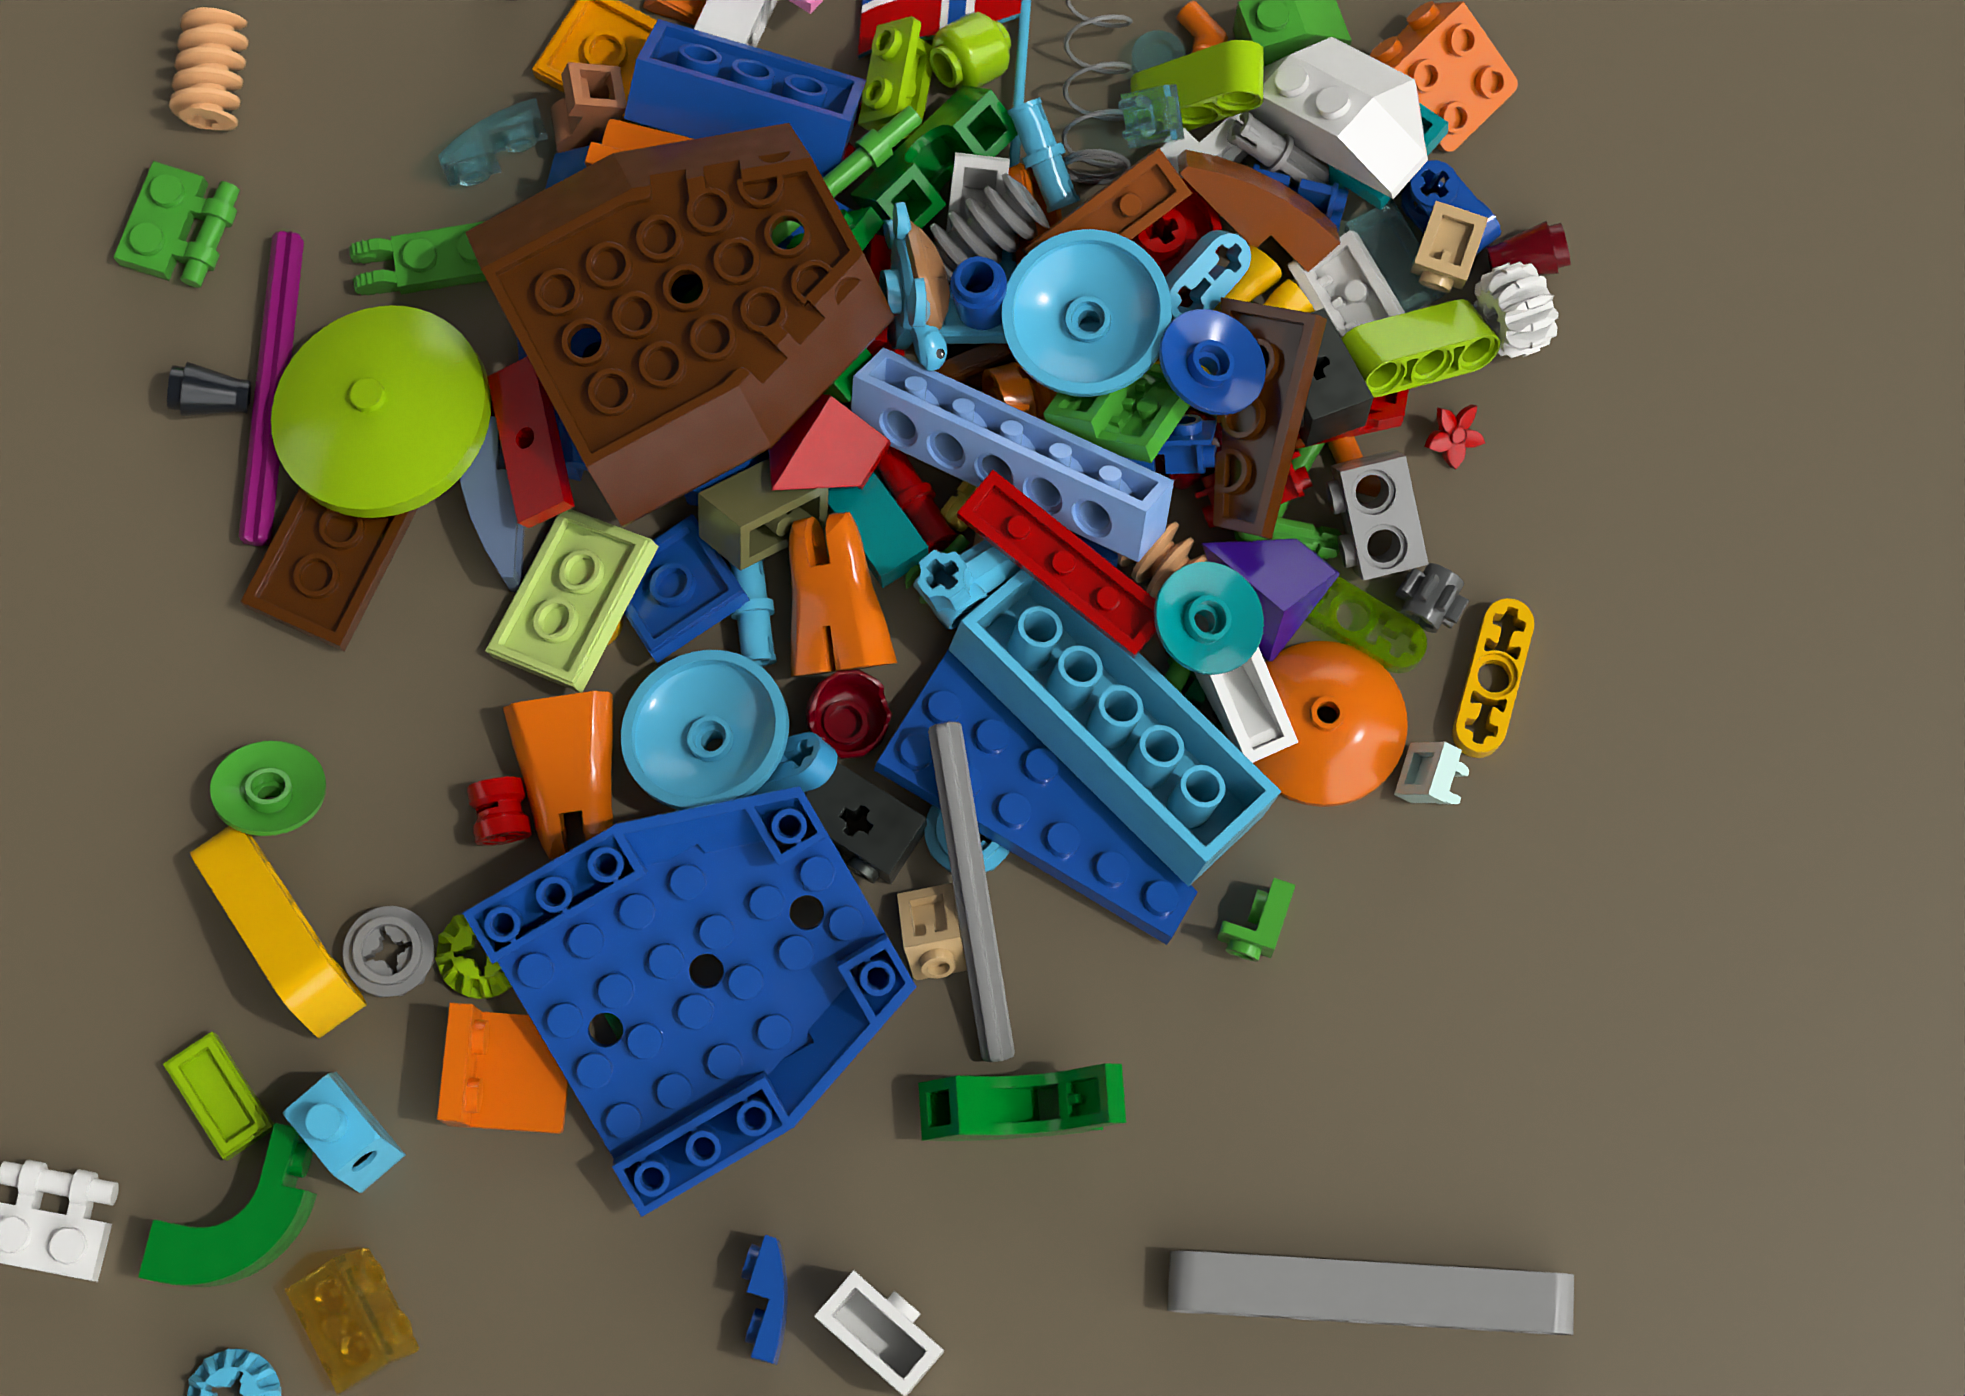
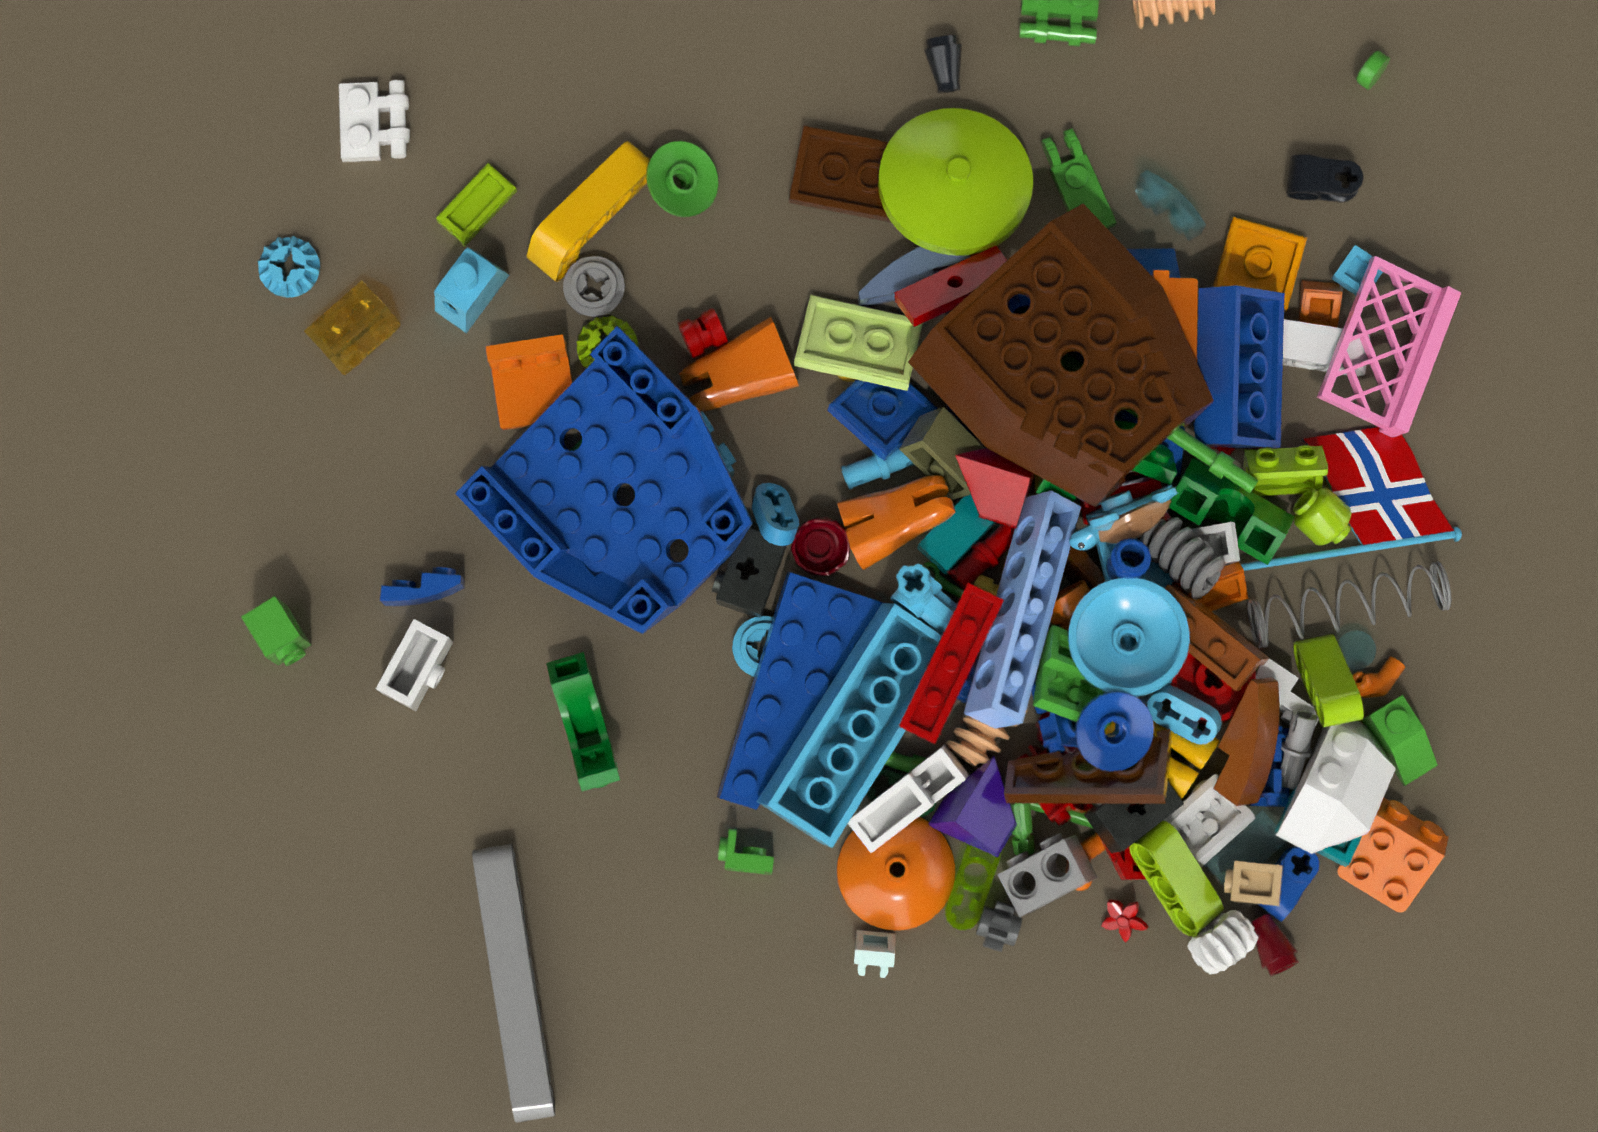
camera: 75 degrees right, 5 degrees up
green arch [138,1123,317,1287] -> none
magenta axle [238,231,304,546] -> none
nougat leg [550,62,627,153] -> none
medium azure dish [621,650,789,810] -> none
tan bracket [897,883,967,980] -> none
light grey axle [928,721,1015,1062] -> none
medium azure pin [1008,97,1080,213] -> none
clear light blue tile [1118,84,1185,149] -> none
teal dish [1154,562,1264,675] -> none
yellow beam [1452,598,1534,758] -> none

